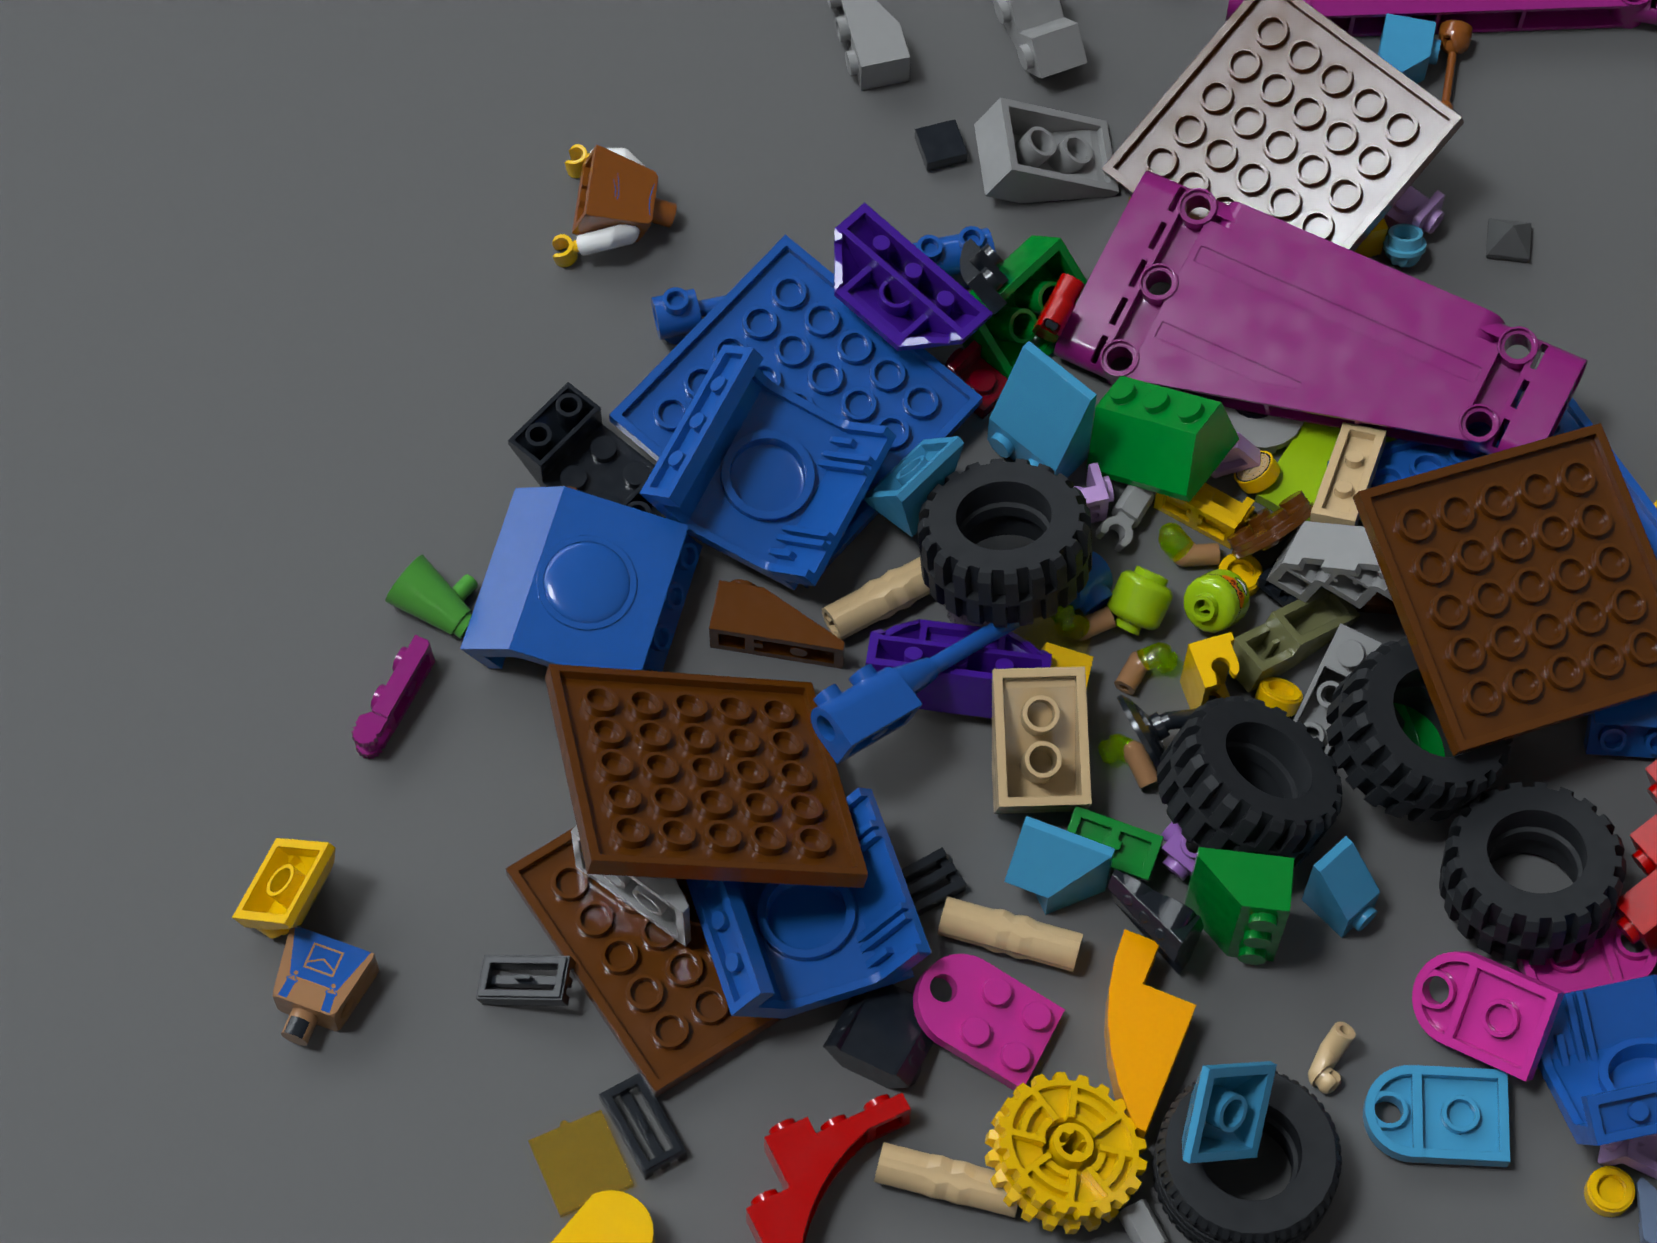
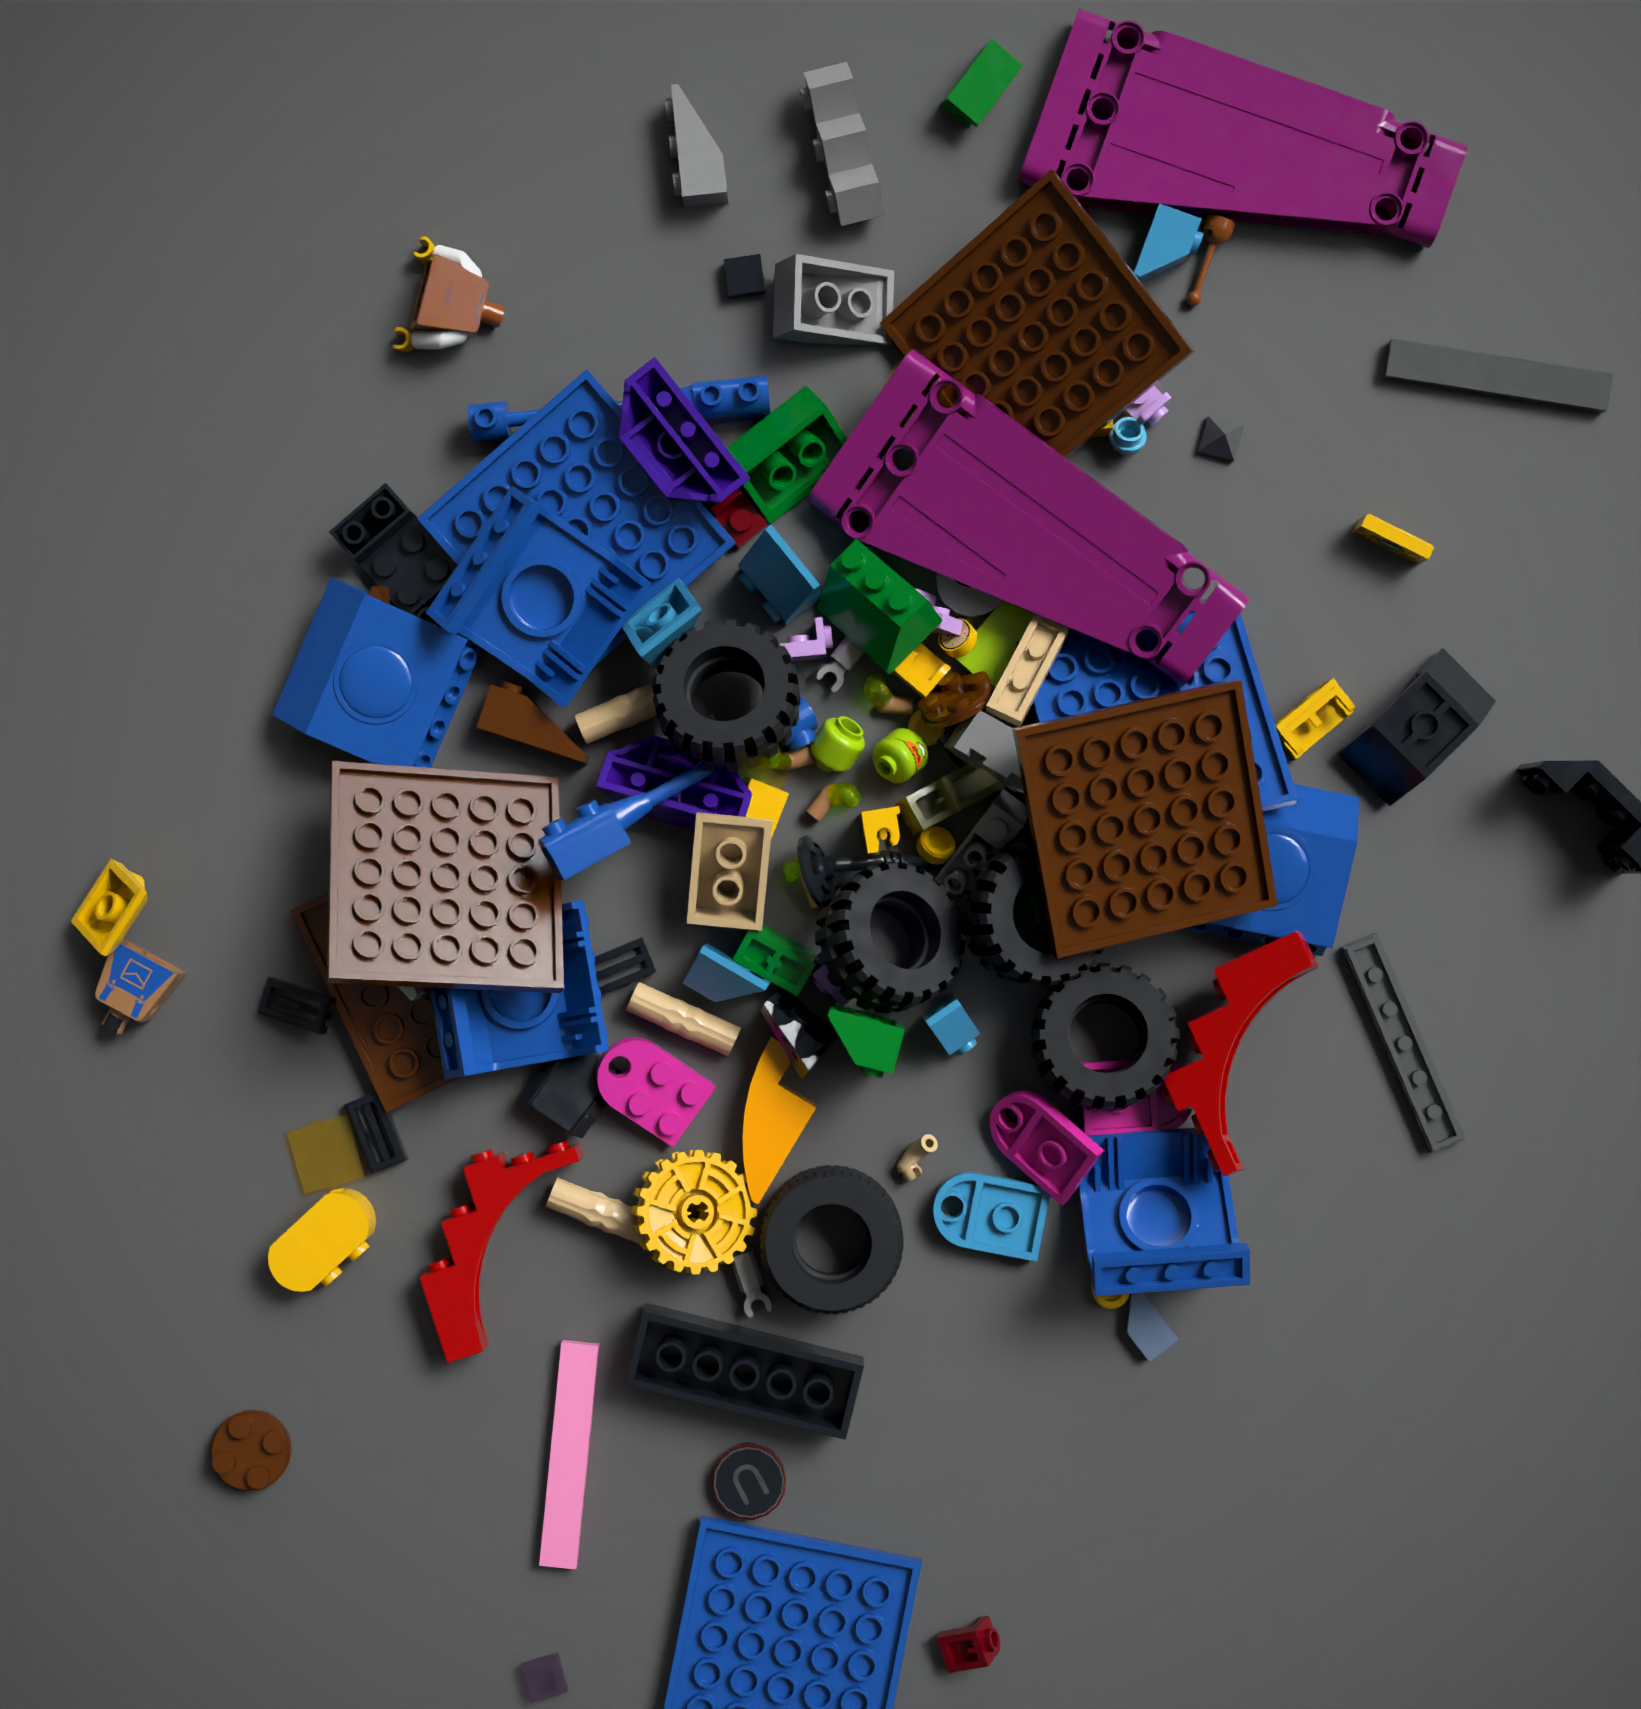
camera: 15 degrees right, 25 degrees up
magenta hinge [351,635,435,760] -> none
bright green piece [385,554,478,639] -> none
black slope [960,238,1008,315] -> none
red piece [1032,273,1085,343] -> none
dark azure slope [1182,1061,1277,1164] -> none

